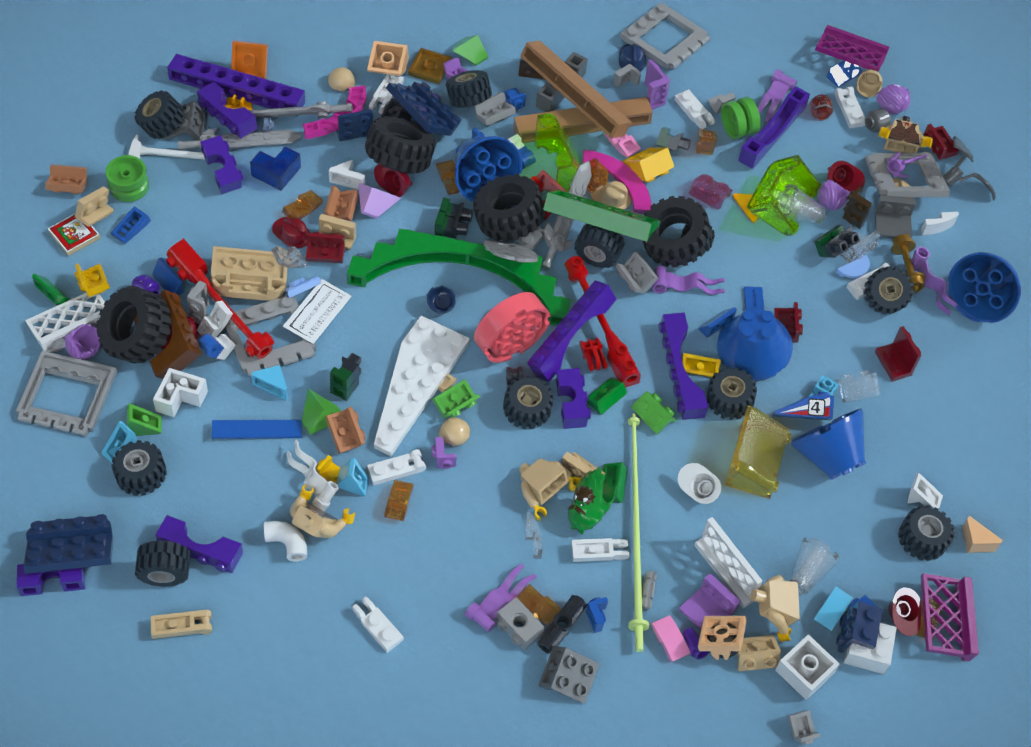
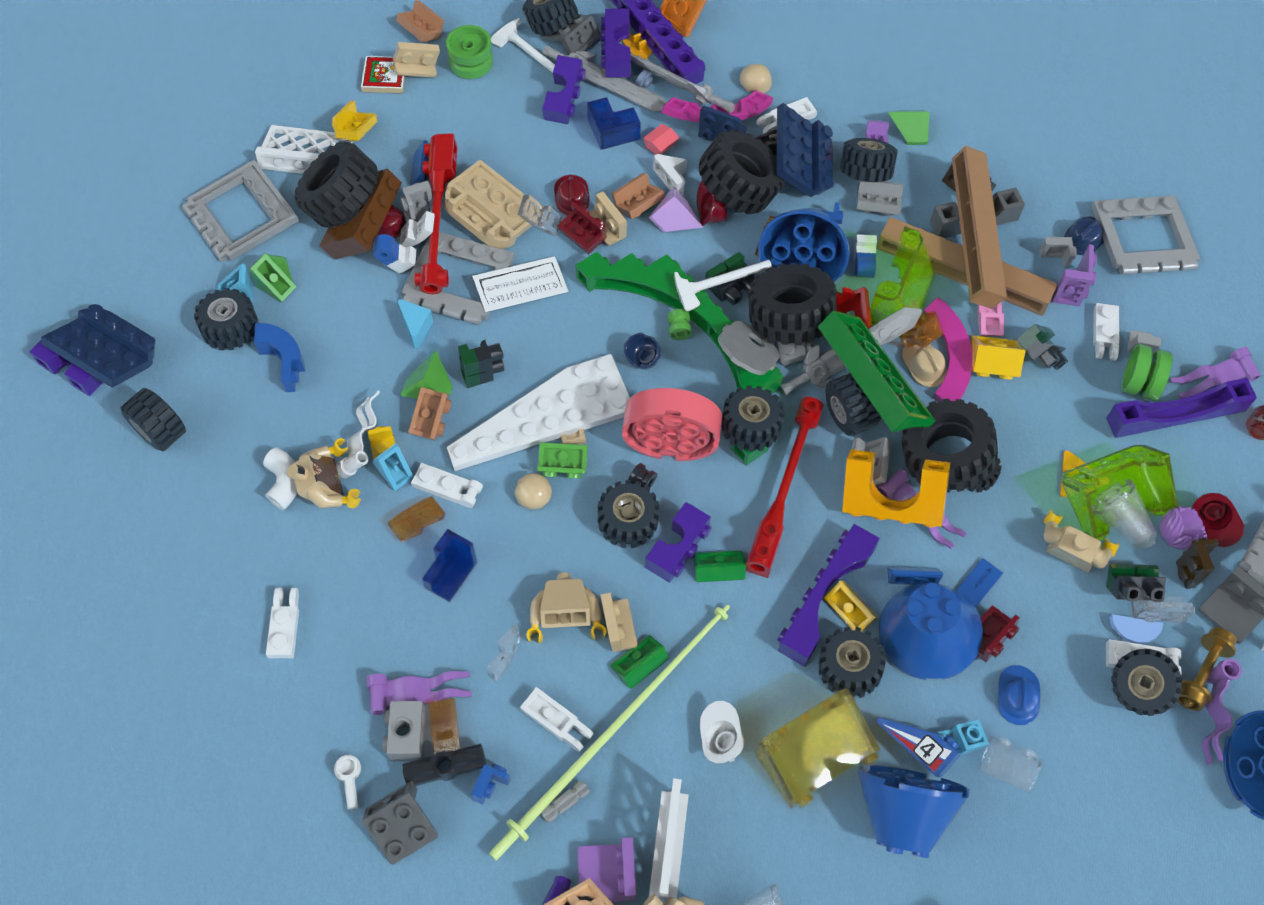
camera: 45 degrees right, 5 degrees up
green slope [32,273,70,306] -> none
medium lavender hair [65,324,102,360] -> none
blue slope [111,206,151,244] -> none
dark purple head [131,275,159,295] -> none
tan plate [151,610,212,639] -> none
white brick [153,368,208,417] -> none
dark purple arch [155,515,243,573] -> none
blue piece [212,420,302,439] -> none
clear orange slope [282,190,323,220] -> none
light blue tile [286,276,321,298] -> none
light nougat slope [367,41,409,76] -> none
pearl gold tile [408,48,452,85] -> none
medium lavender bracket [431,437,457,469] -> none
blue bracket [503,88,526,109] -> none
dark purple arch [527,280,617,382] -> none
green head [567,467,616,535] -> none
red arm [579,337,608,372] -> none
bright green bracket [631,391,677,435] -> none
bright pink slope [651,615,690,662] -> none
clear pink bracket [689,174,733,210] -> none
clear orange slope [696,129,717,155] -> none
dark red bracket [875,326,921,382] -> none
none -> blue arch [254,323,305,393]
none -> white plate [334,755,361,810]
none -> clear blue panel [422,529,477,602]
none -> coral piece [643,124,680,155]
none -> bright green wheel [667,309,692,340]
none -> white piece [674,260,772,311]
none -> black wheel [721,386,784,452]
none -> light orange arch [842,449,950,528]
none -> blue piece [998,665,1040,725]
none -> tan torso [1043,510,1120,573]

